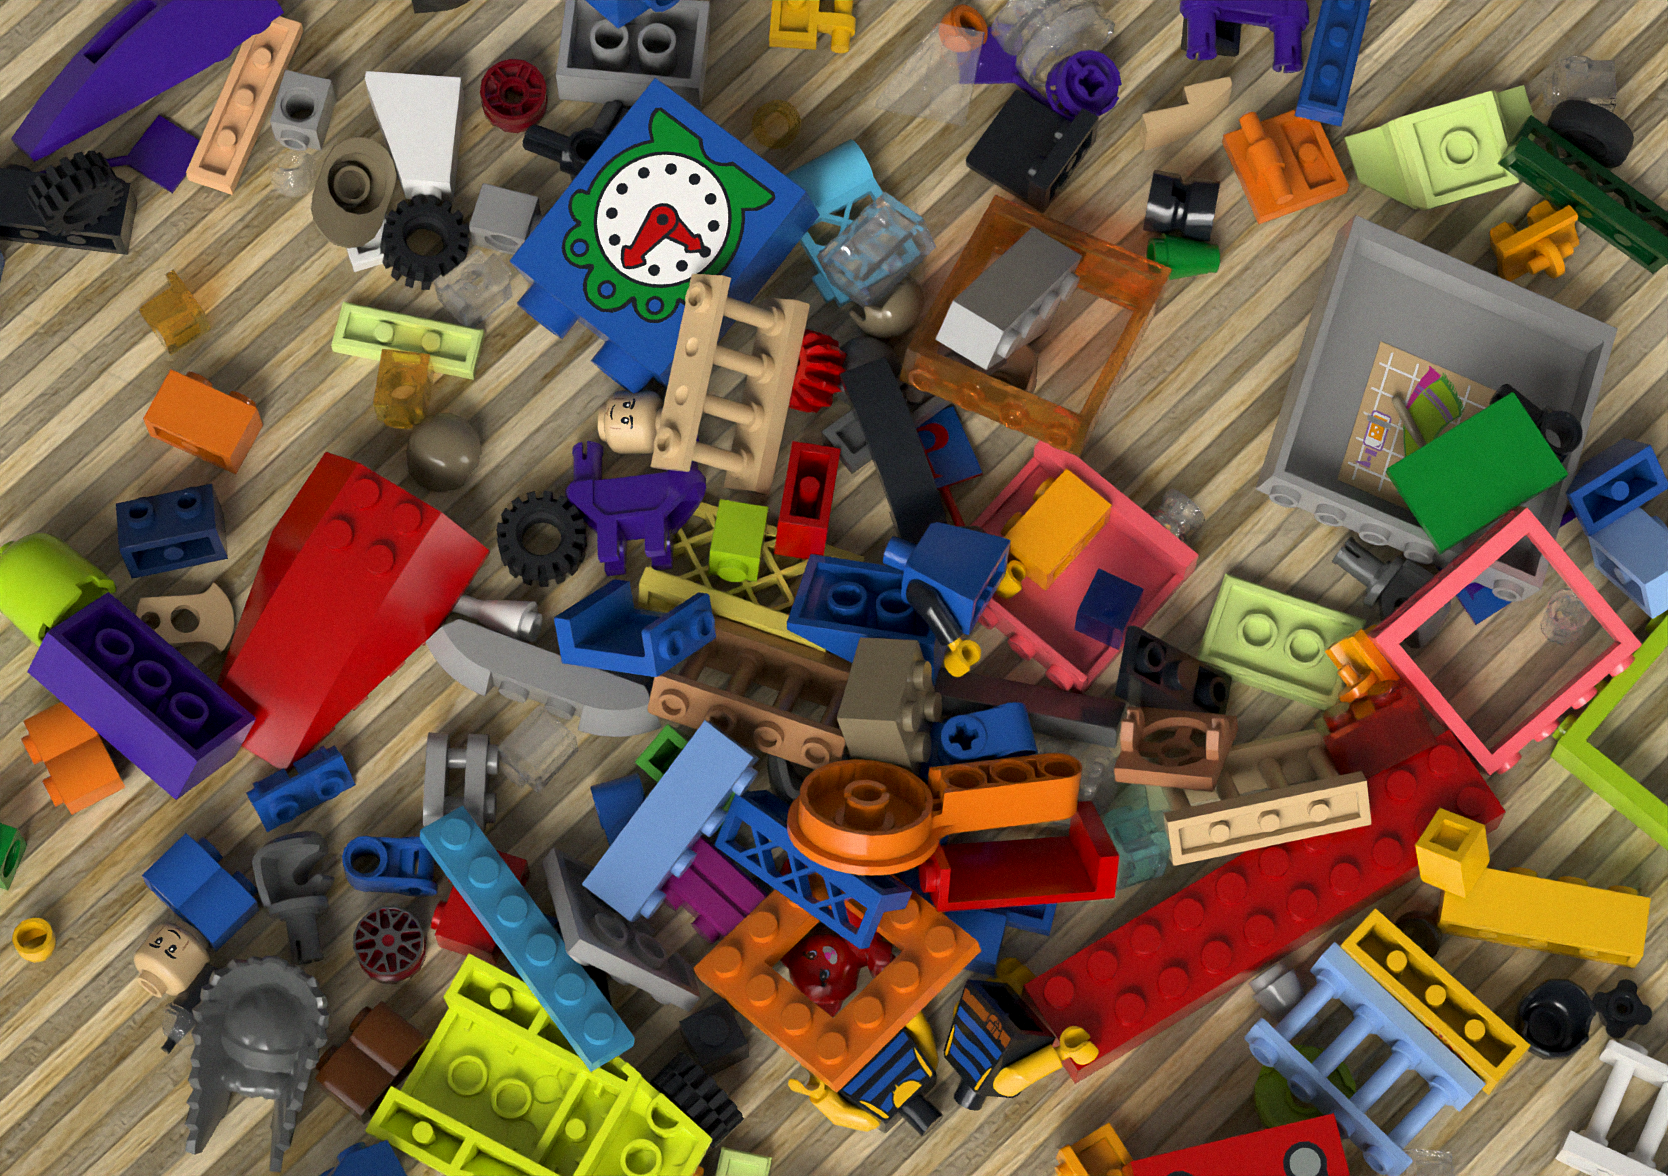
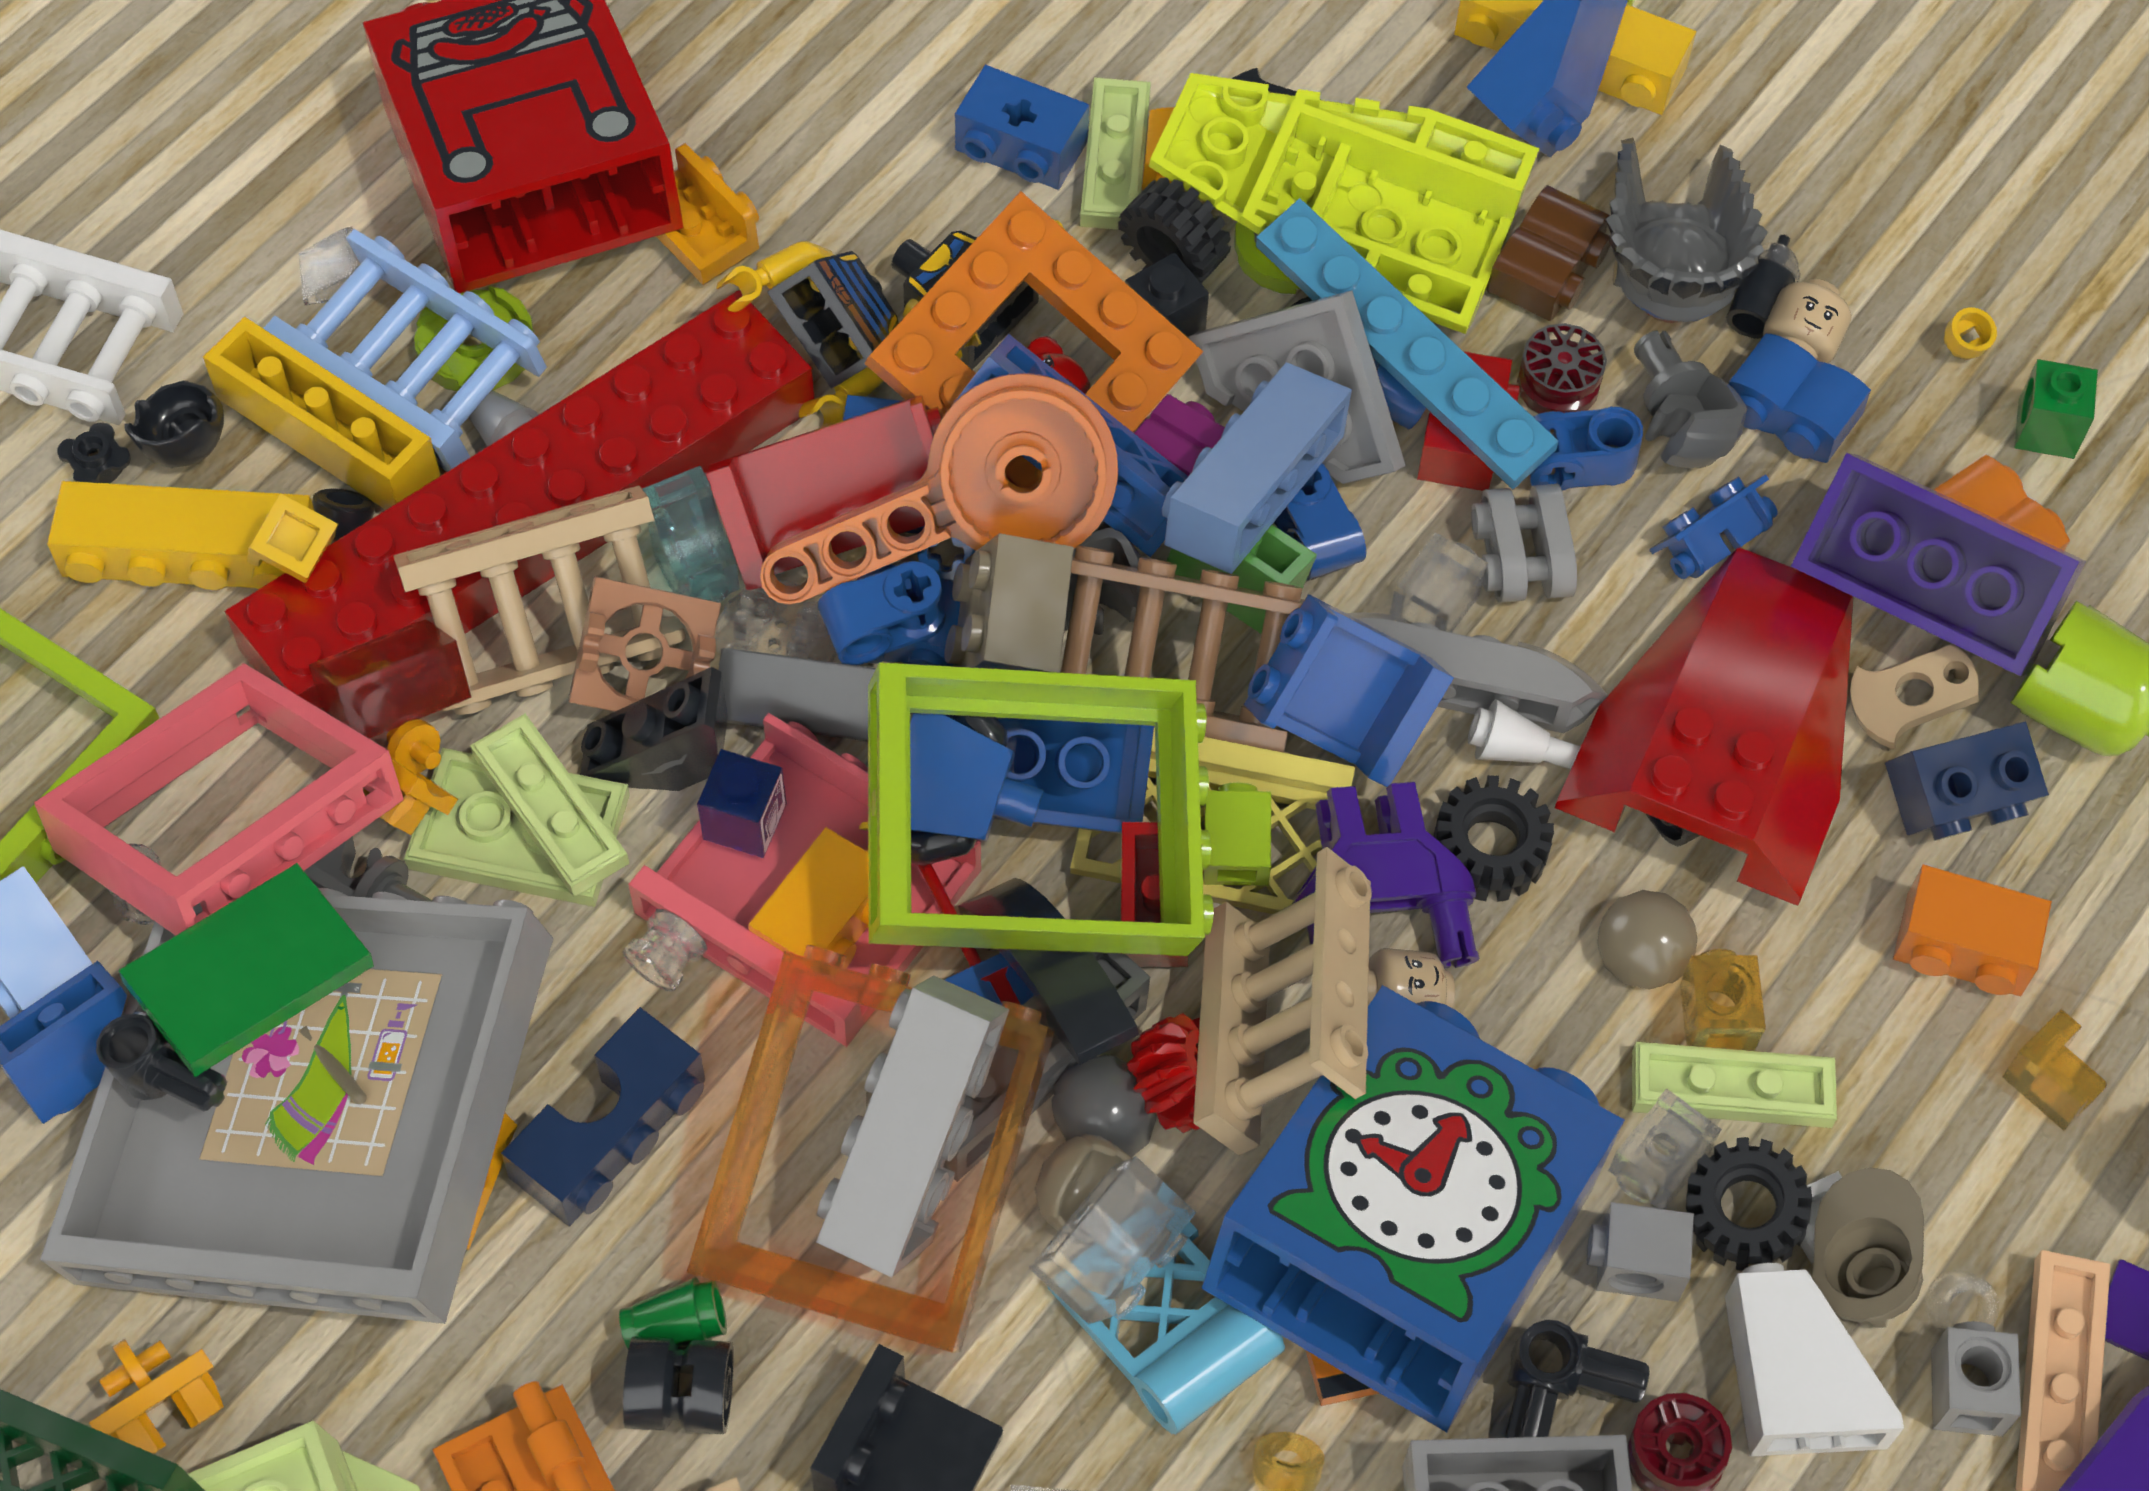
camera: 170 degrees right, 10 degrees down
none -> yellowish green tile [470,713,629,897]
none -> dark blue arch [501,1007,705,1227]
none -> lime window [868,662,1214,956]

